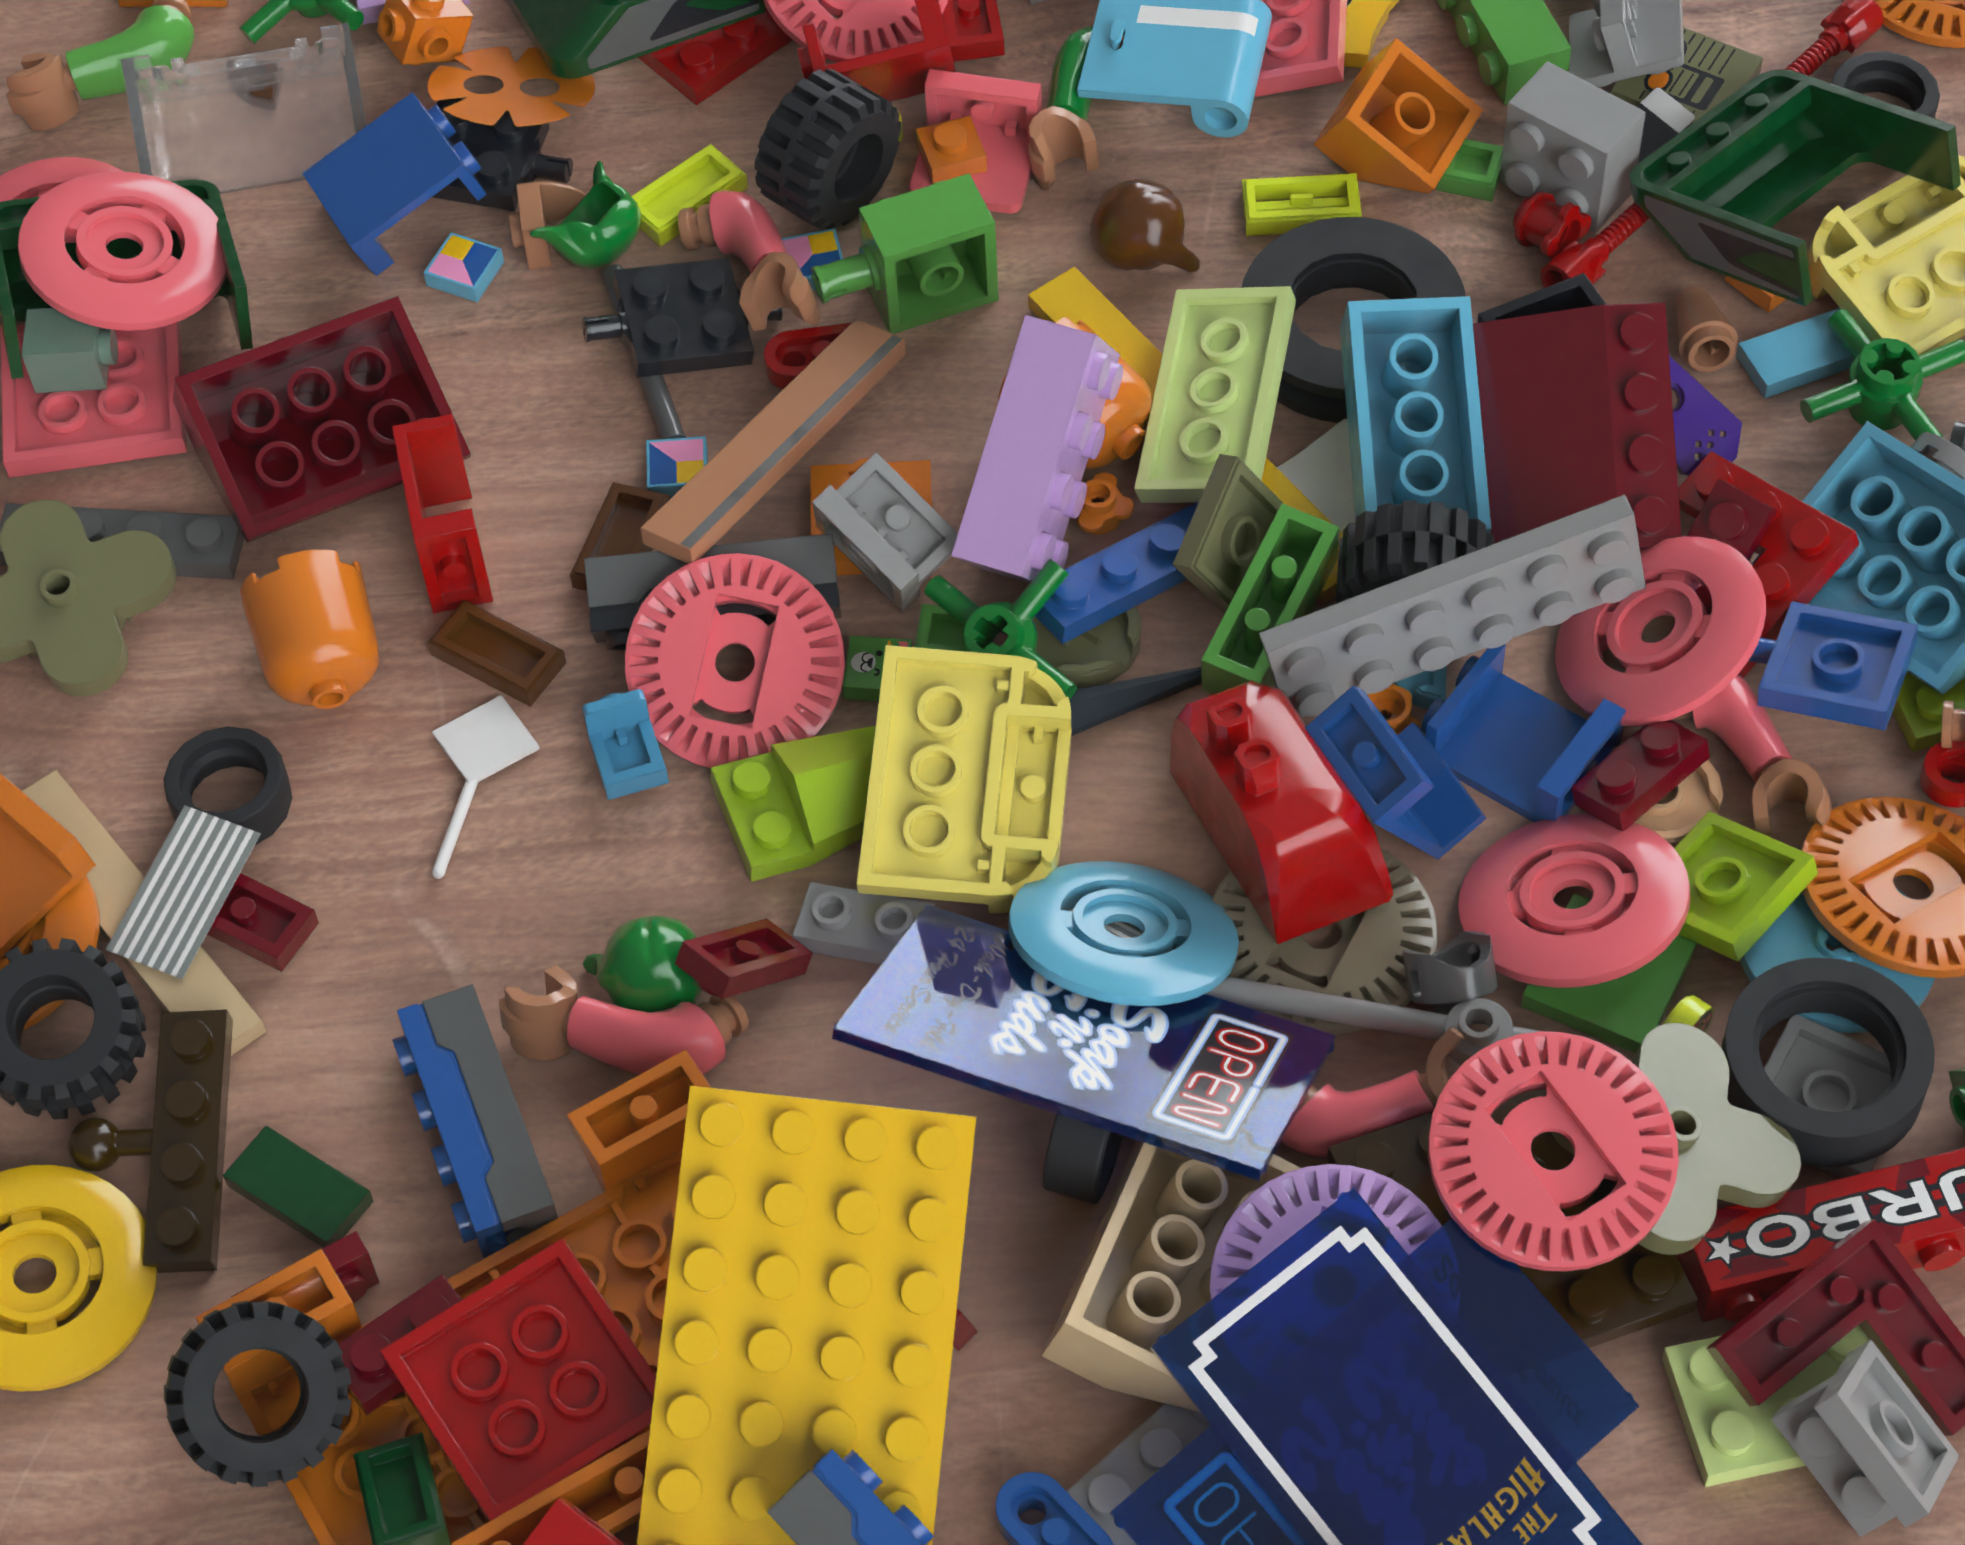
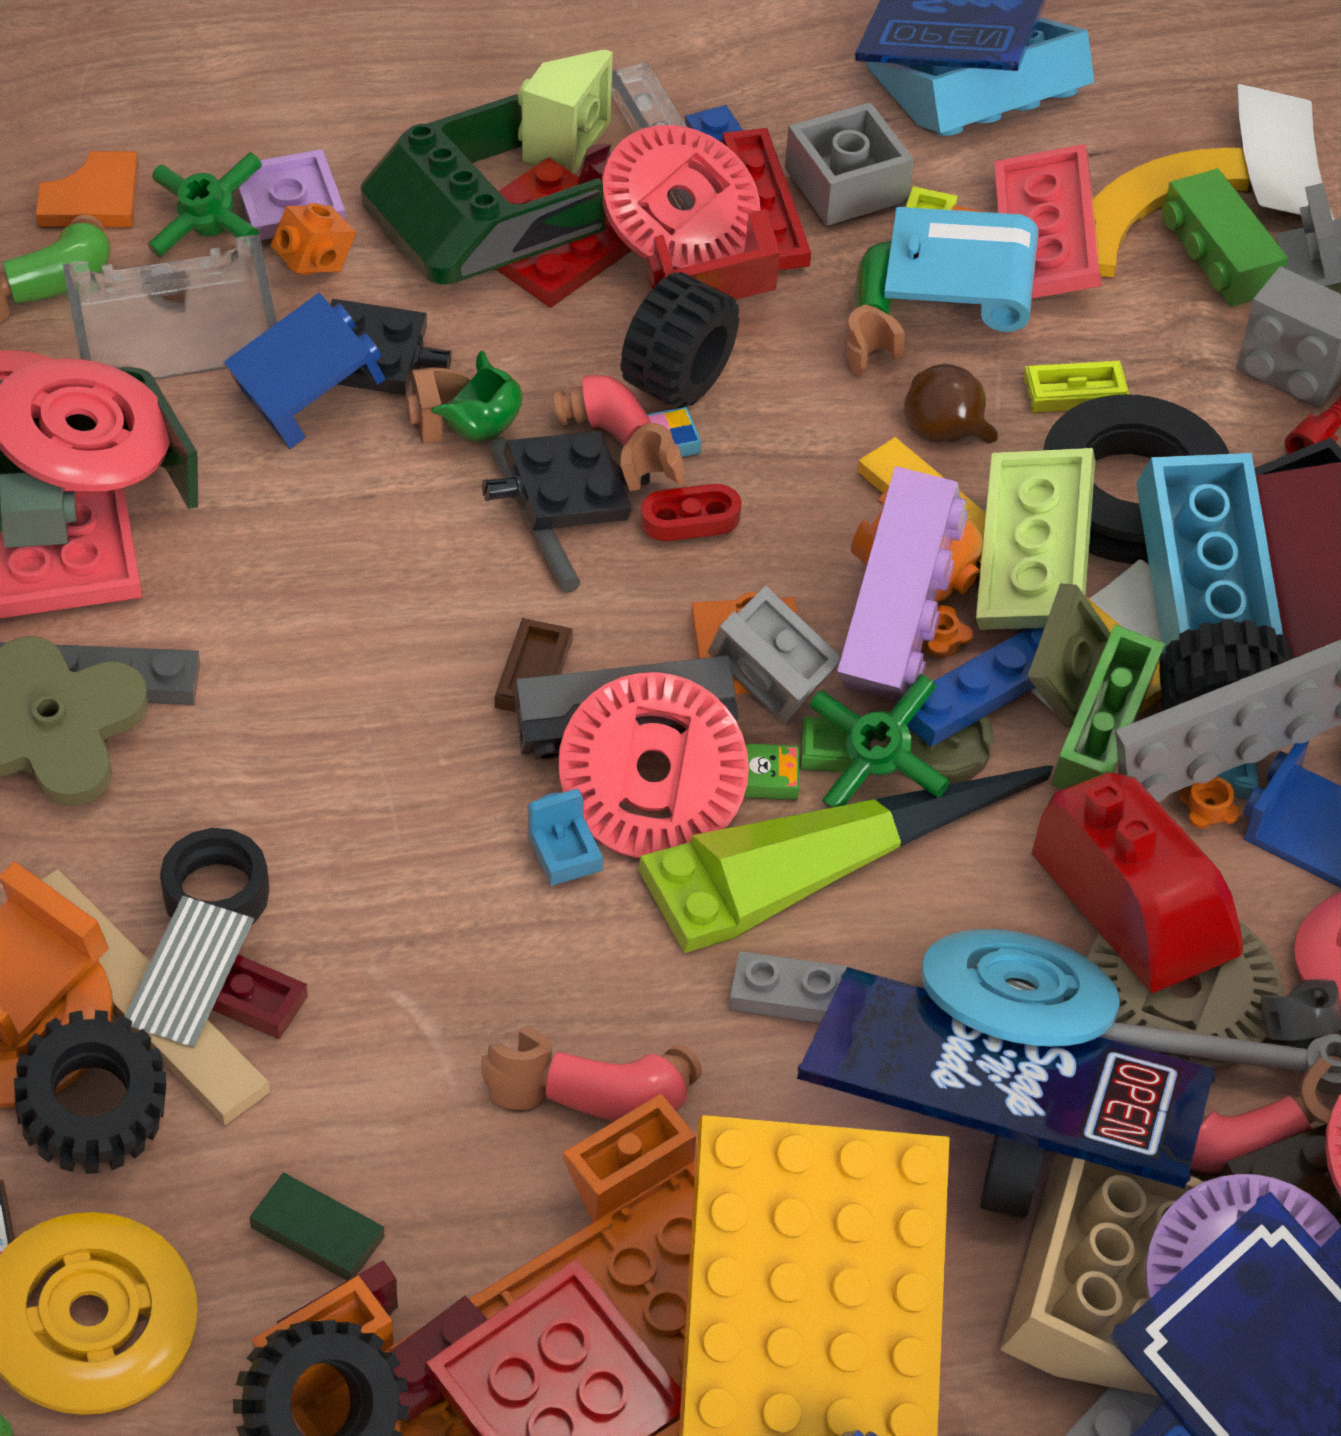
camera: 10 degrees left, 5 degrees down
dark brown plate [68,1009,233,1273] -> none
dark red slope [173,296,471,543] -> none
orange cylinder [240,550,379,709] -> none
red panel [392,414,493,614] -> none
piece [392,984,558,1259] -> none
tile [424,232,504,302] -> none
orange piece [427,46,595,127] -> none
reddish brown tile [428,600,566,707] -> none
white piece [432,695,540,879] -> none
green hair [583,916,702,1013] -> none
neon yellow tile [631,144,748,247] -> none
nougat tile [641,319,906,564] -> none
tile [646,436,708,499] -> none
dark red plate [674,918,813,999] -> none
bright green brick [811,173,999,334] -> none
light yellow plate [857,645,1072,914] -> none
coral bracket [909,69,1042,214] -> none
orange plate [916,115,987,184] -> none
blue panel [1305,685,1487,859] -> none
orange slope [1313,38,1483,194] -> none
bright green tile [1437,139,1503,202] -> none
red brick [1513,191,1592,258] -> none

